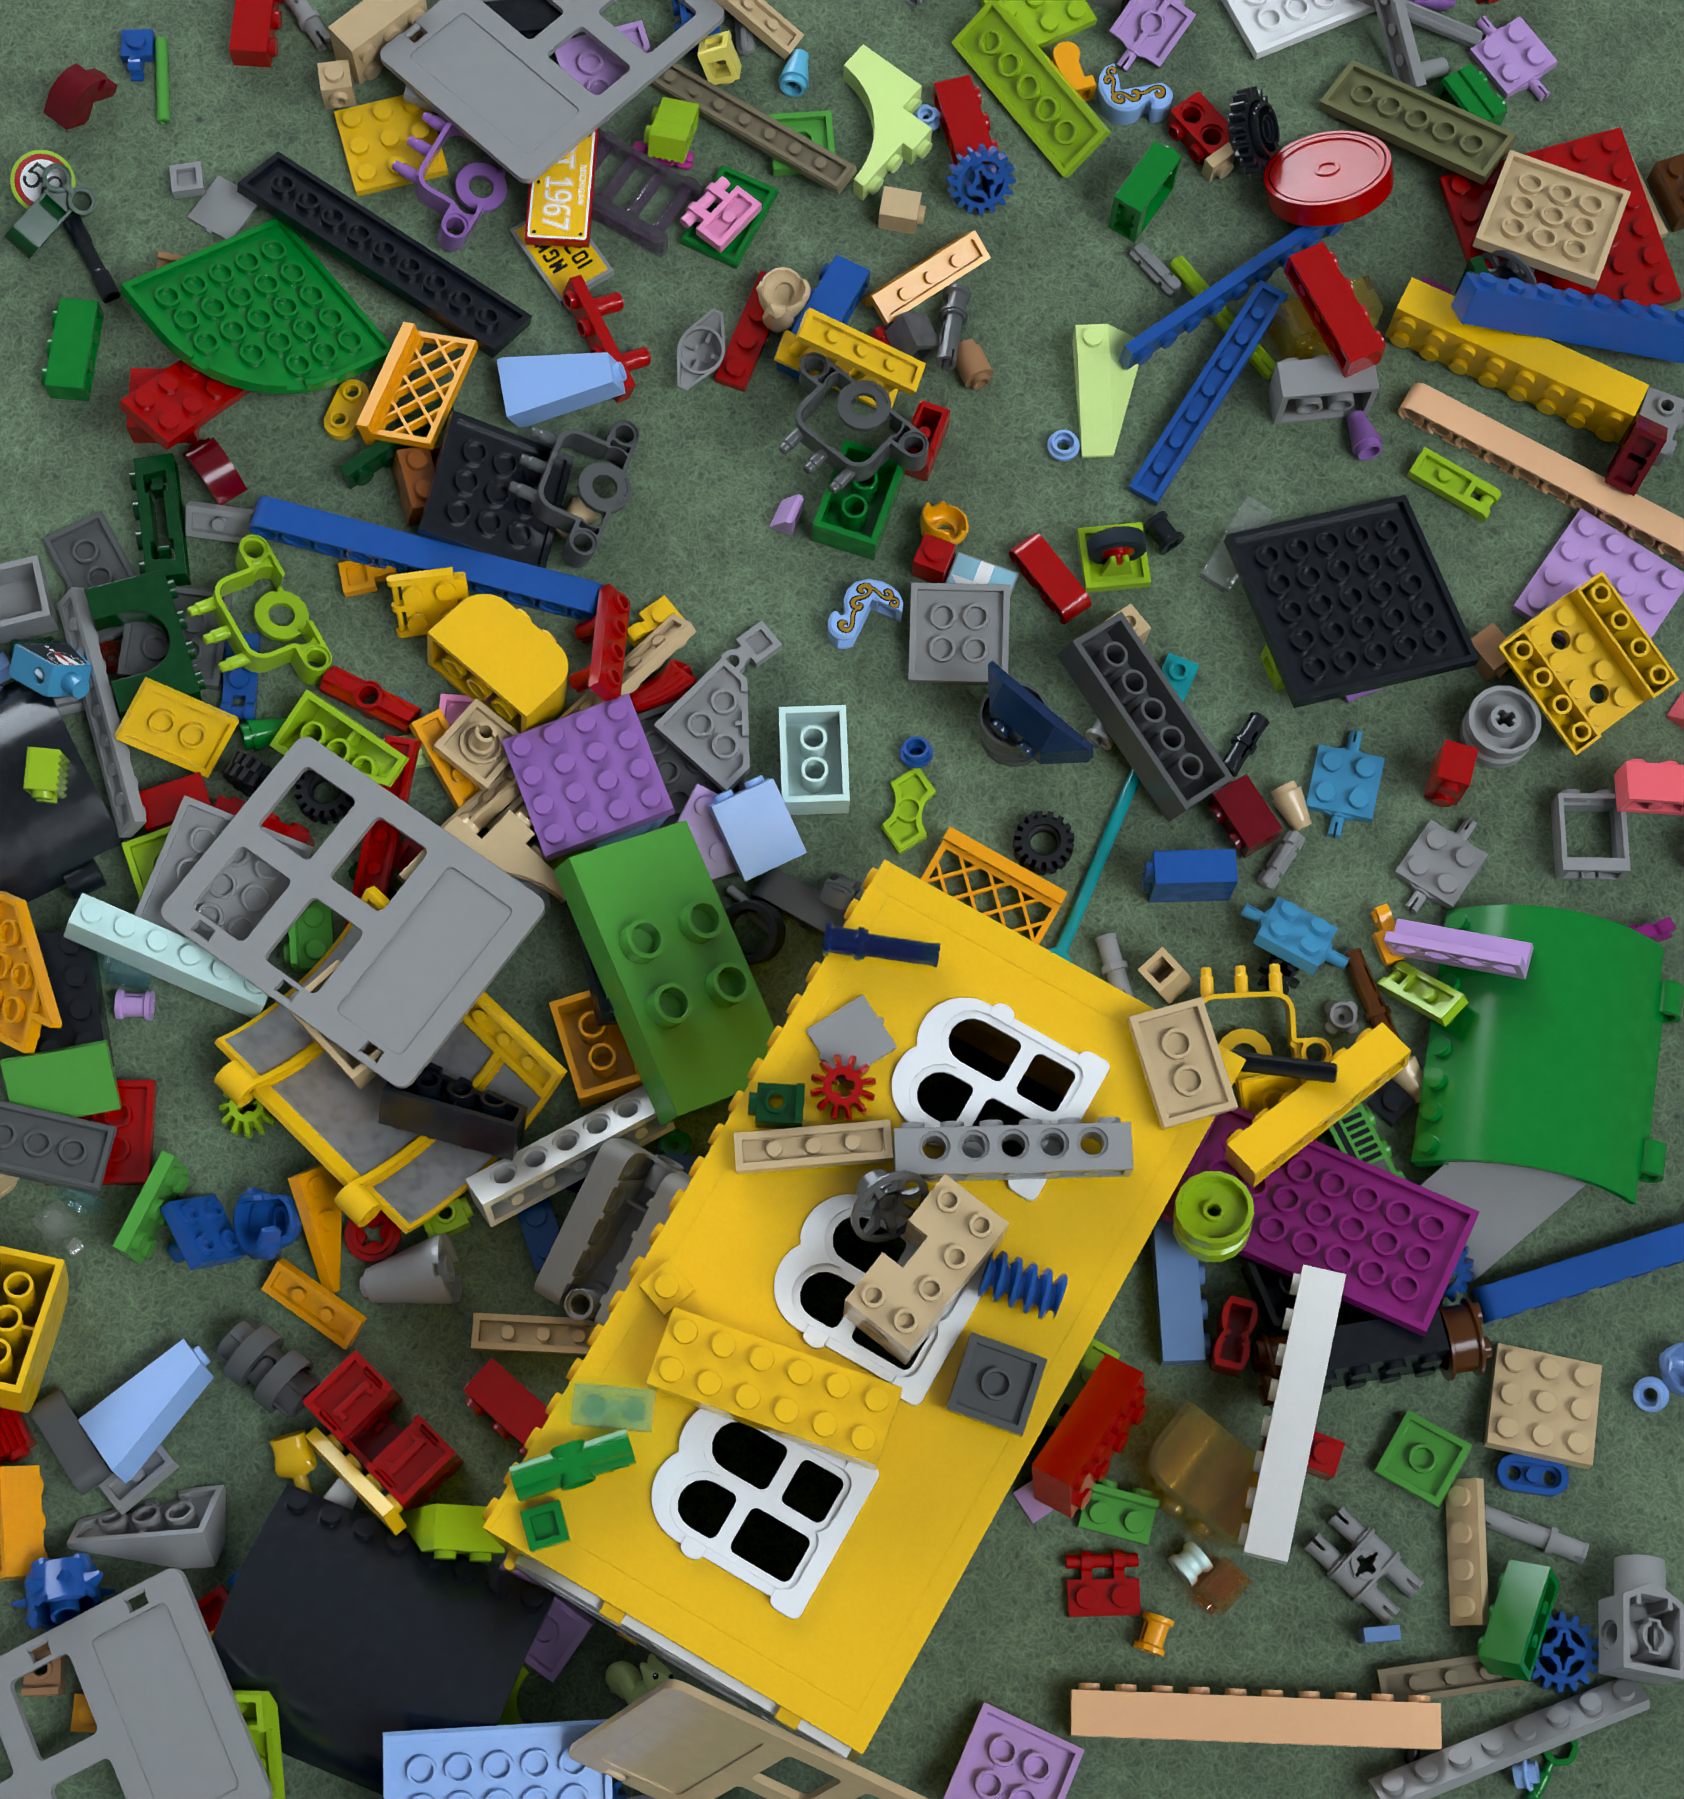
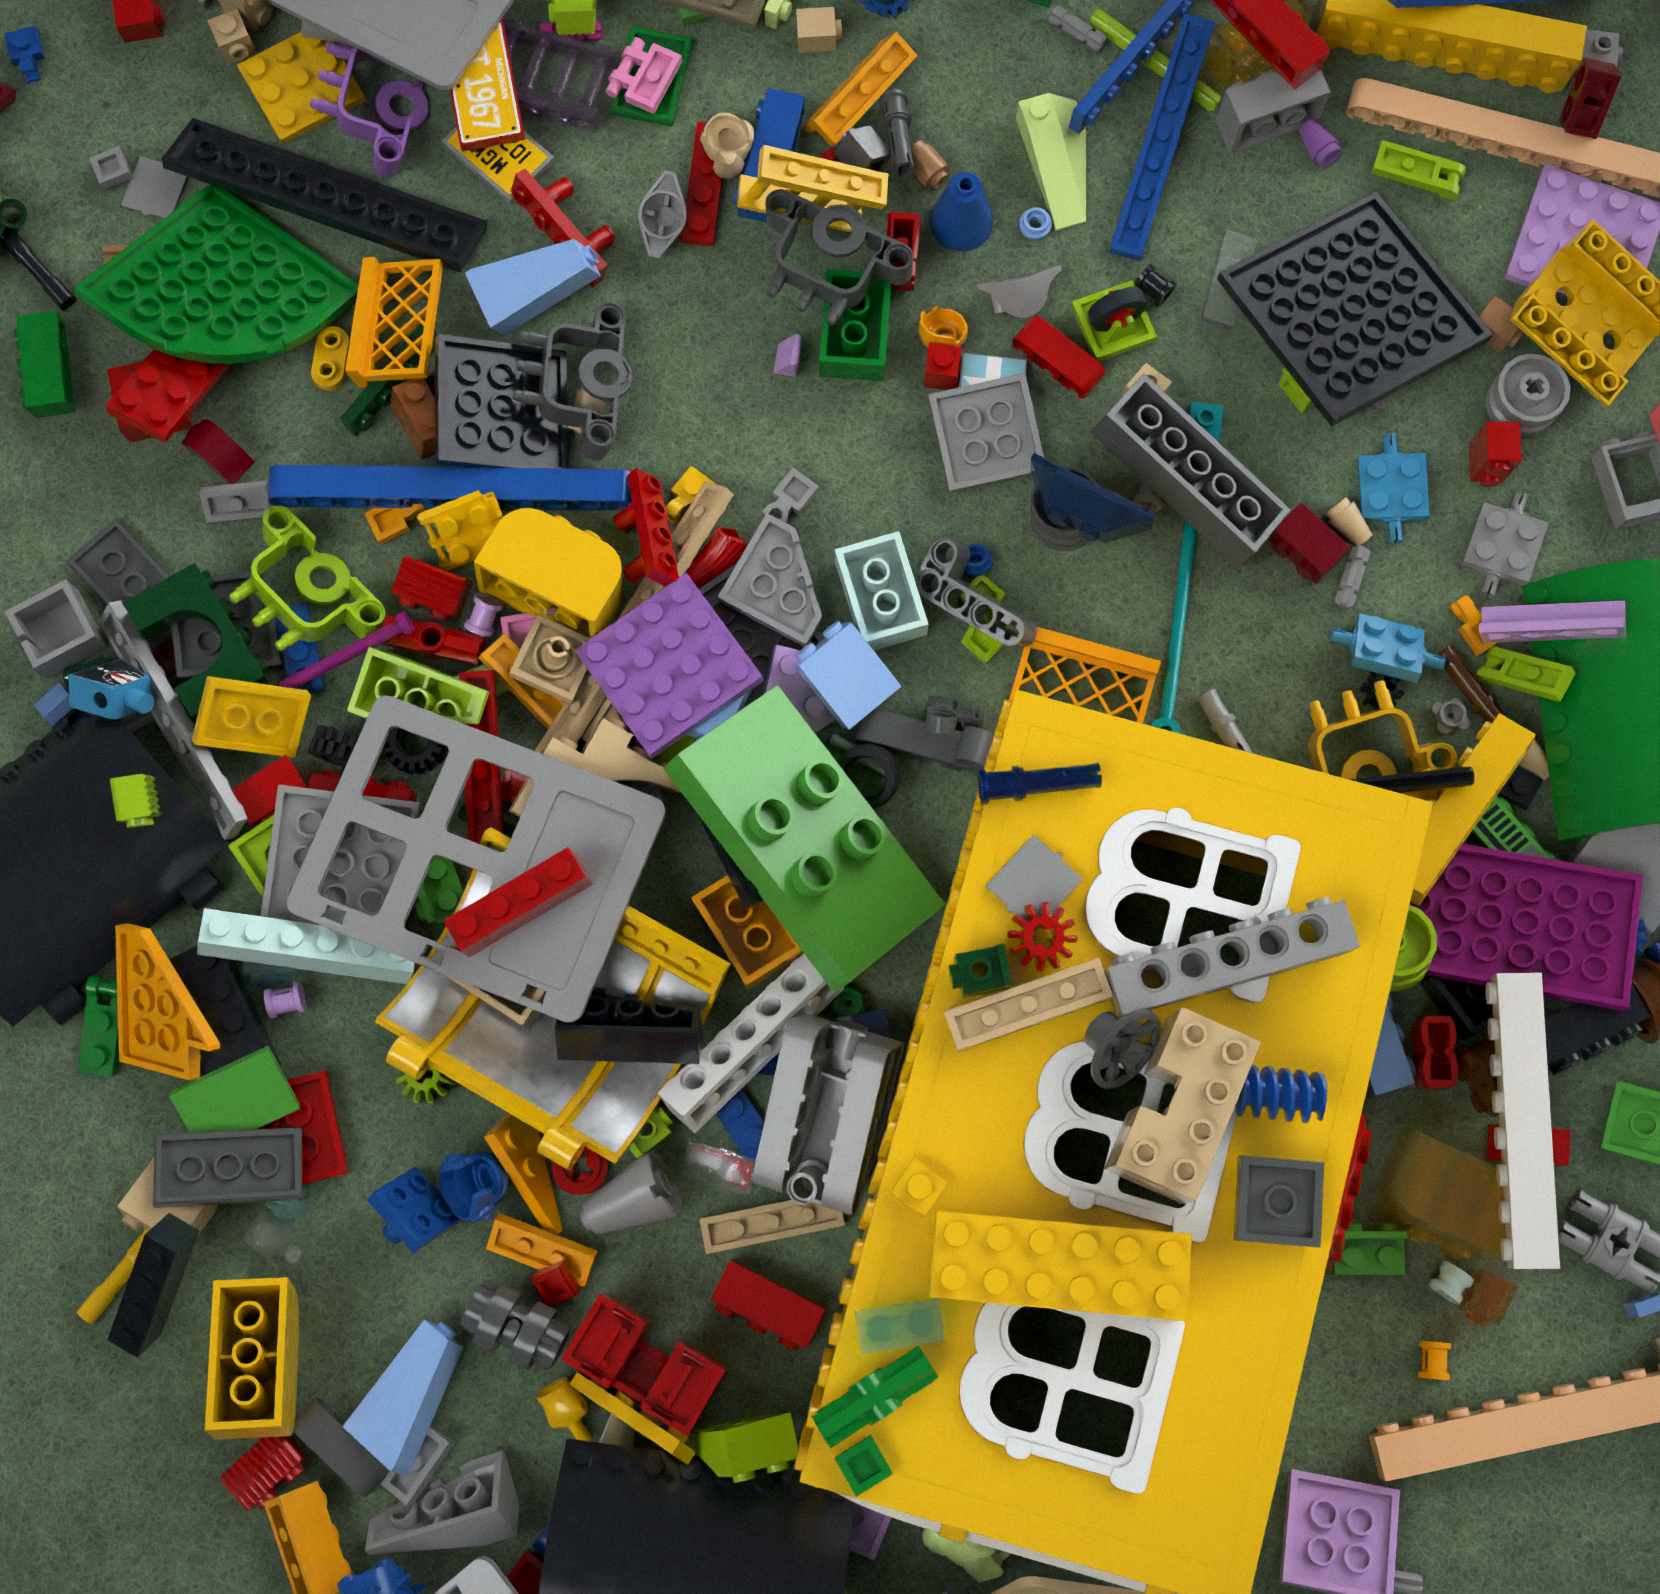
camera: 10 degrees left, 5 degrees up
bright green plate [112,1150,190,1265] -> none
dark green brick [129,453,191,586] -> none
bright green piece [155,37,170,124] -> none
green cone [239,716,287,752] -> none
light blue animal [827,579,903,649] -> none
black tyre [1012,811,1075,876] -> none
red plate [1065,1549,1141,1618] -> none
tan plate [1127,997,1238,1130] -> none
tan brick [1138,947,1195,1004] -> none
blue brick [1141,849,1238,903] -> none
black pin [1222,712,1270,777] -> none
none -> magenta bar [277,611,415,689]
none -> red brick [391,556,473,621]
none -> red brick [443,847,593,957]
none -> lavender bush [464,594,503,637]
none -> red tile [530,1260,581,1307]
none -> clear slope [681,1138,756,1196]
none -> dark grey beam [915,538,1037,647]
none -> blue cone [930,172,994,251]
none -> light grey hat [977,265,1061,318]

